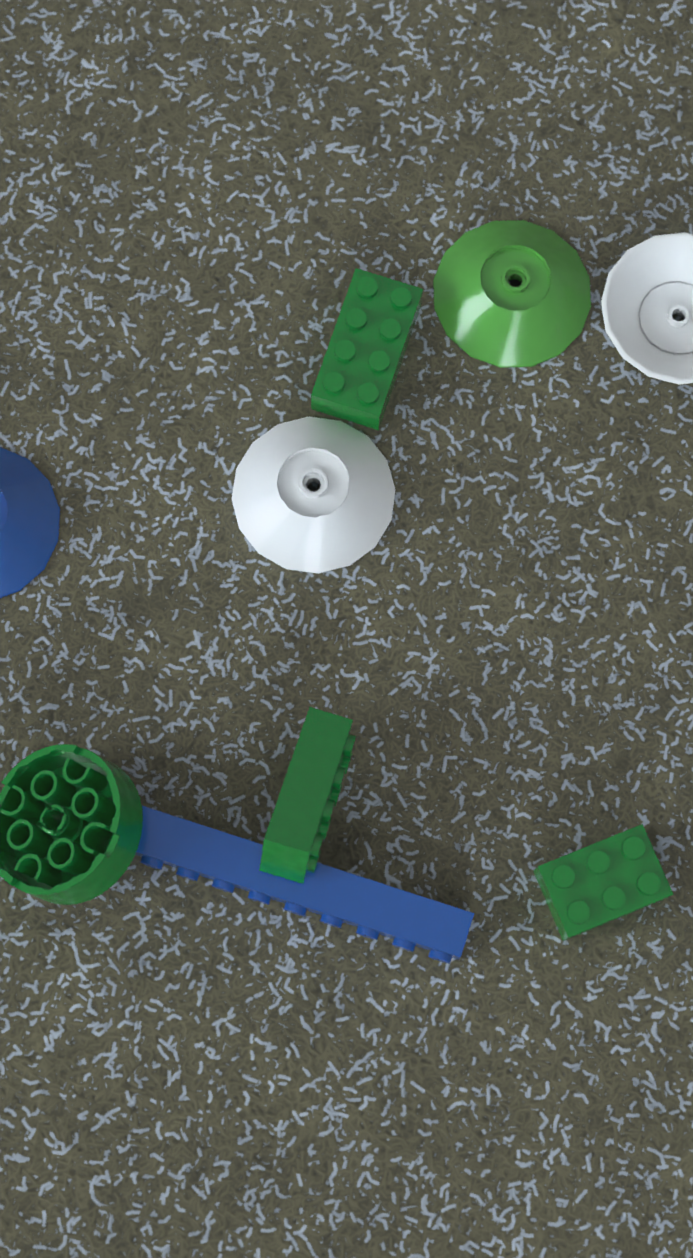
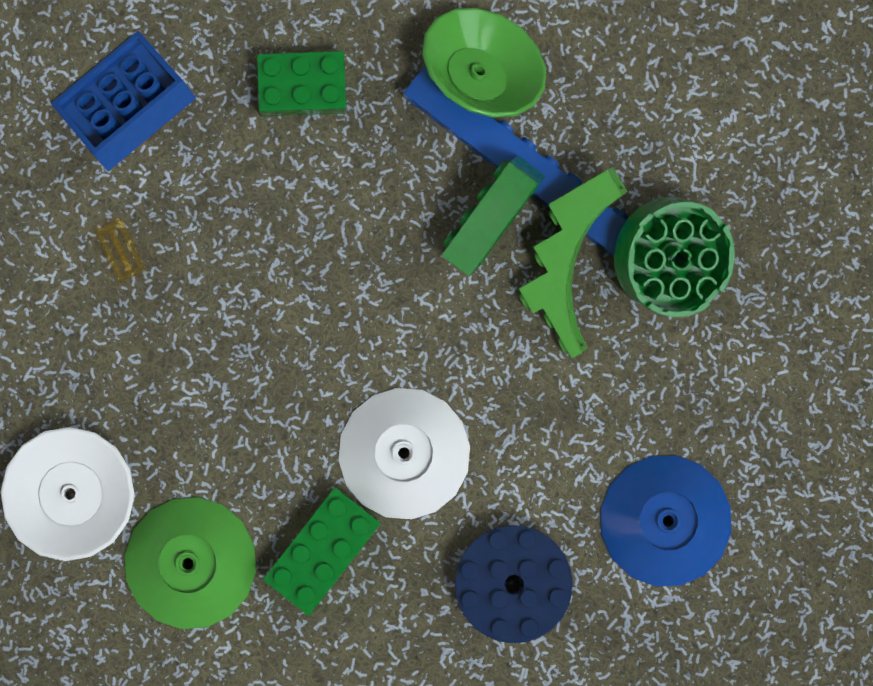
camera: 160 degrees left, 10 degrees up
none -> bright green dish [422,8,546,118]
none -> dark blue brick [455,525,573,643]
none -> bright green arch [519,167,627,358]

